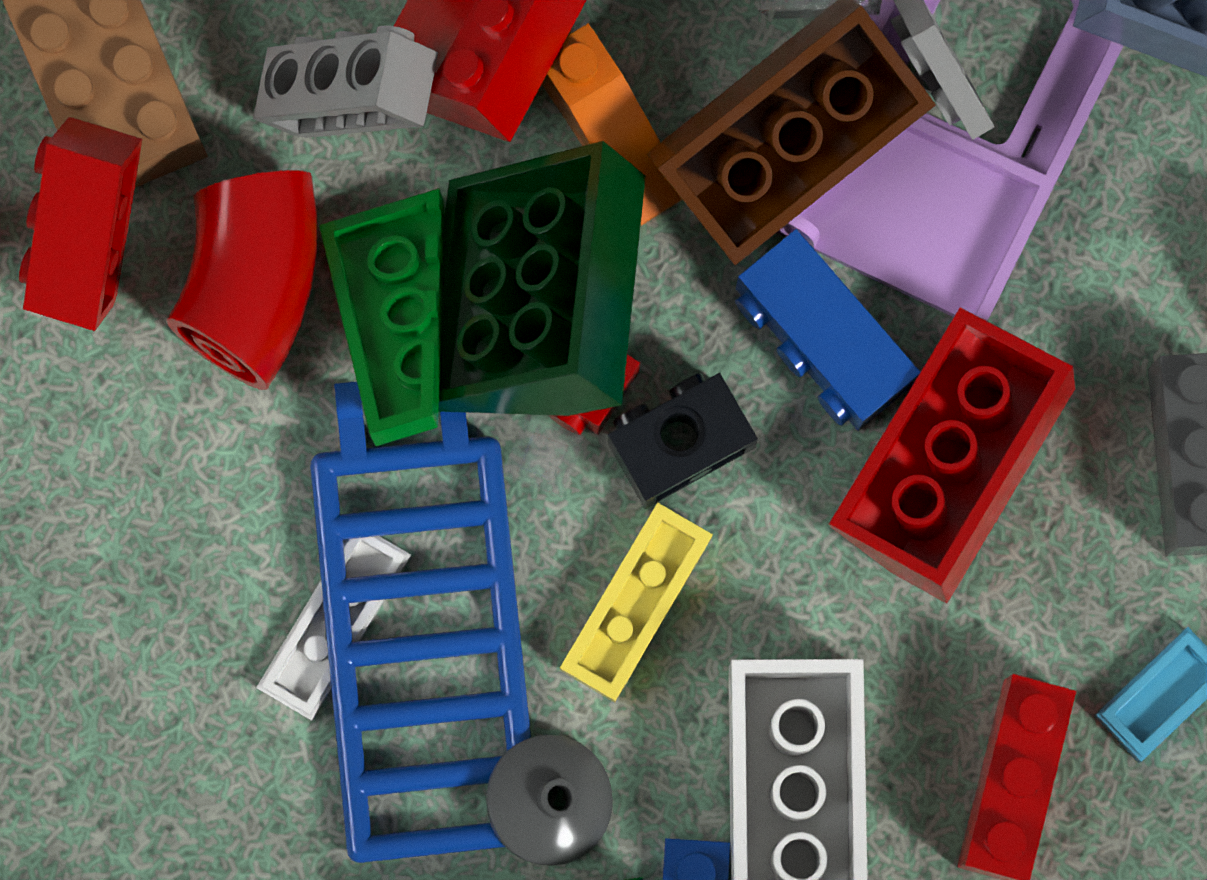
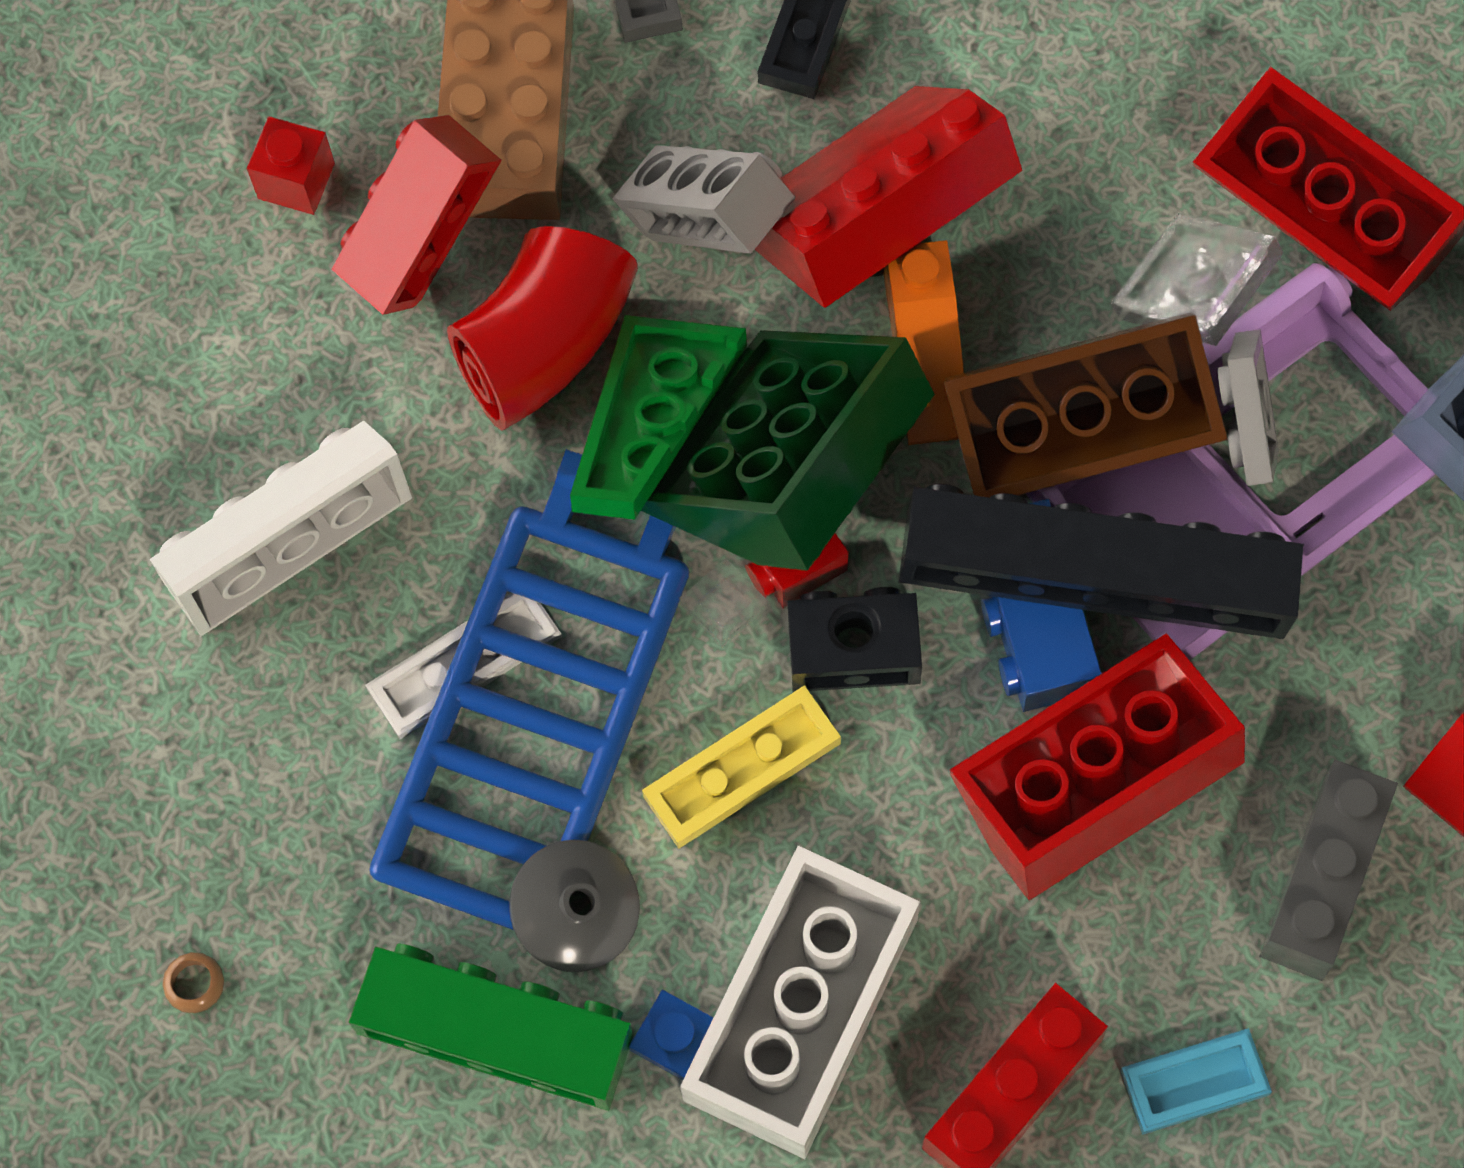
camera: 30 degrees right, 10 degrees down
none -> white slope [150,421,412,636]
none -> black brick [898,484,1304,639]

